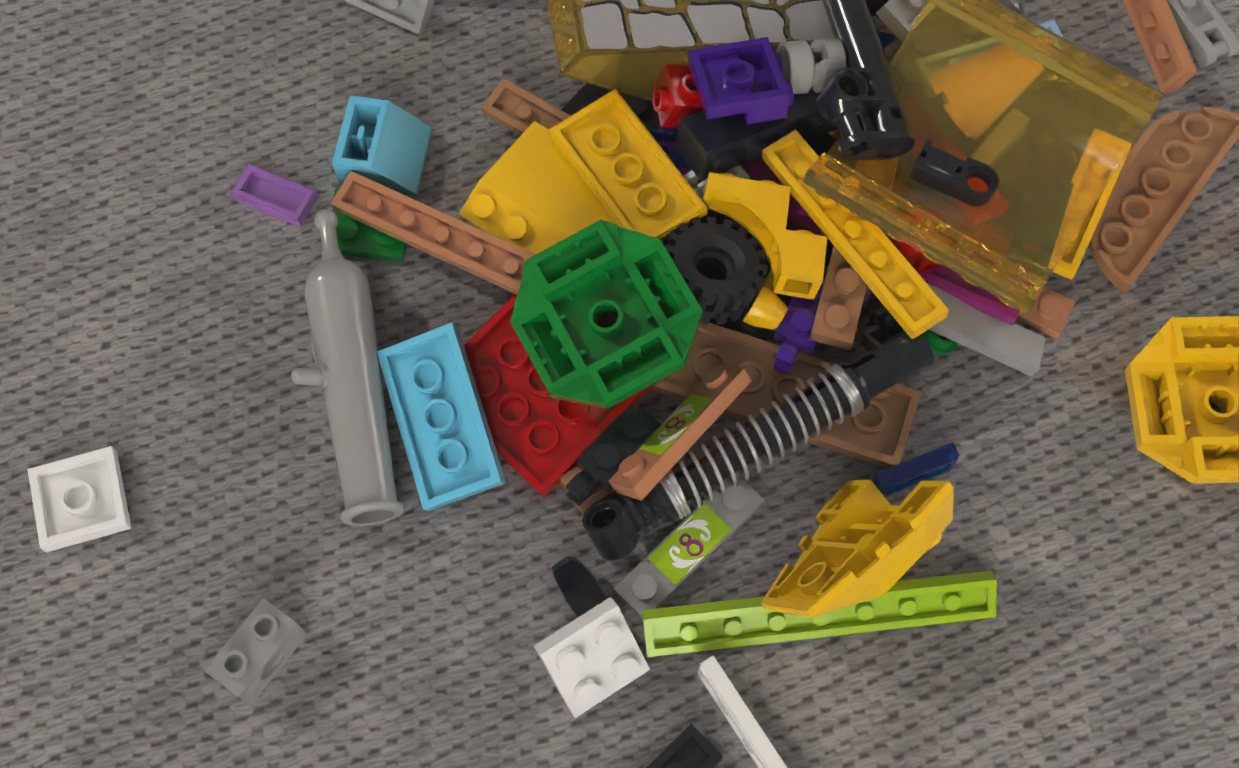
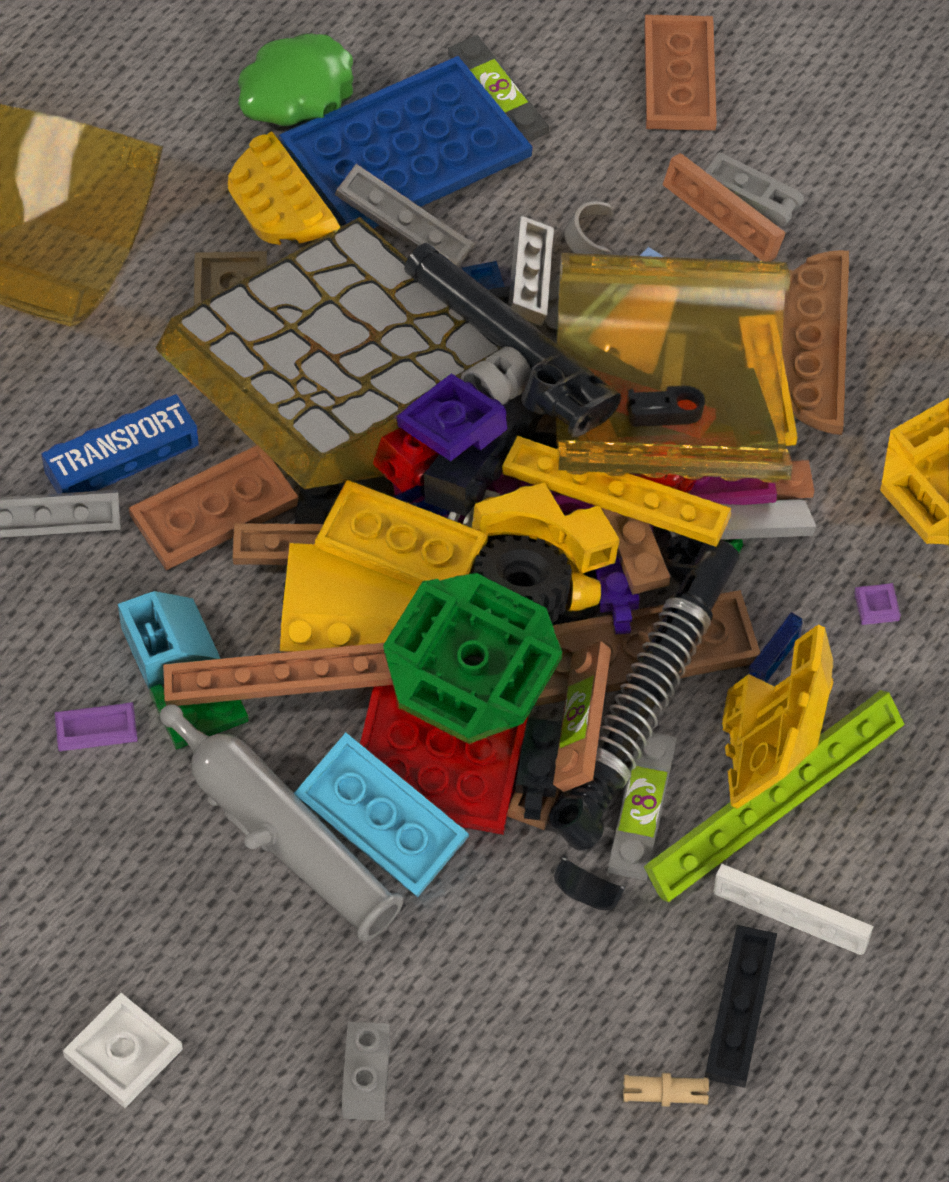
camera: 35 degrees left, 10 degrees down
white plate [534,597,650,718] -> none
none -> nougat plate [129,443,298,571]
none -> medium lavender tile [854,583,901,625]

